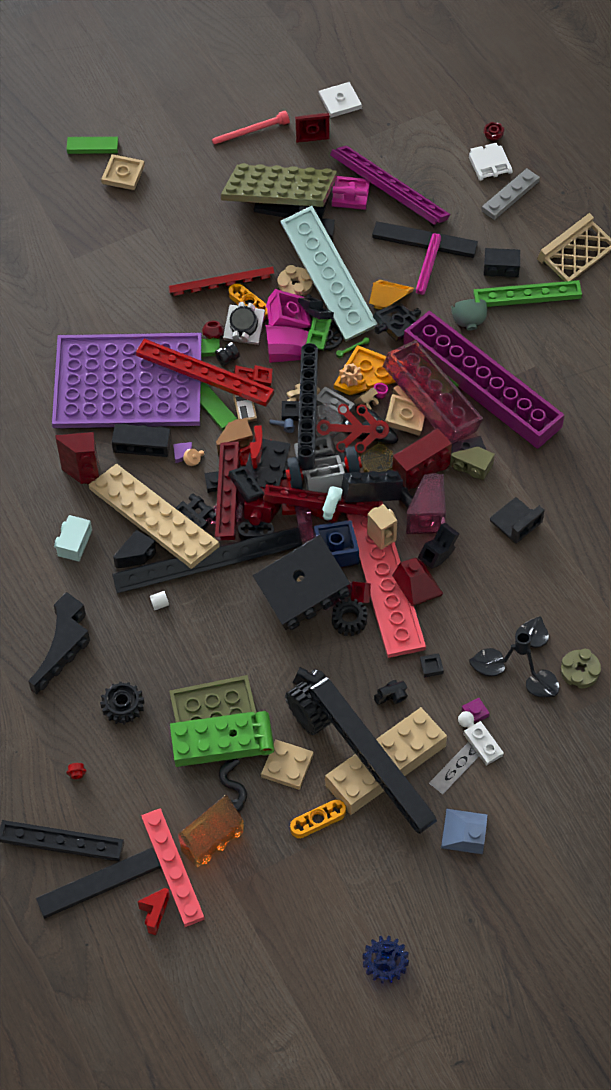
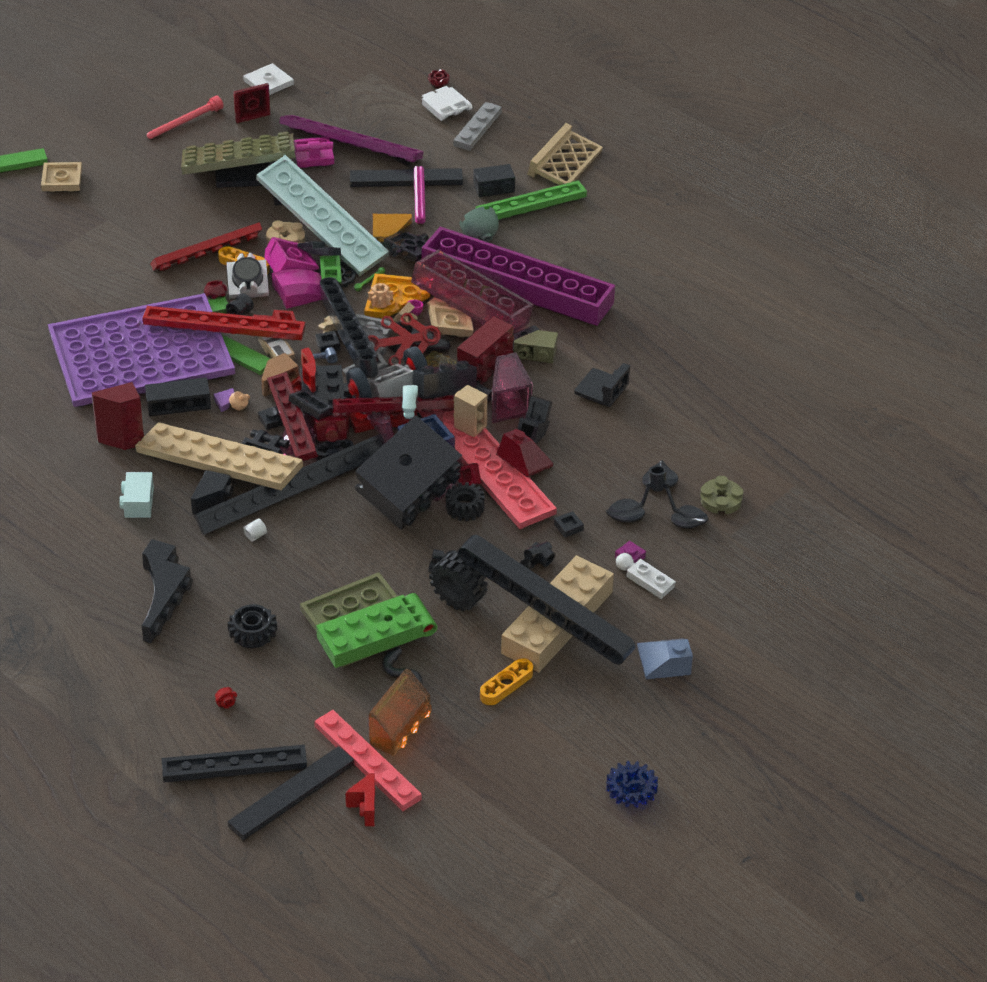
camera: 20 degrees left, 15 degrees down
tan plate [261,739,314,790] -> none
flat silver sticker [429,742,479,794] -> none

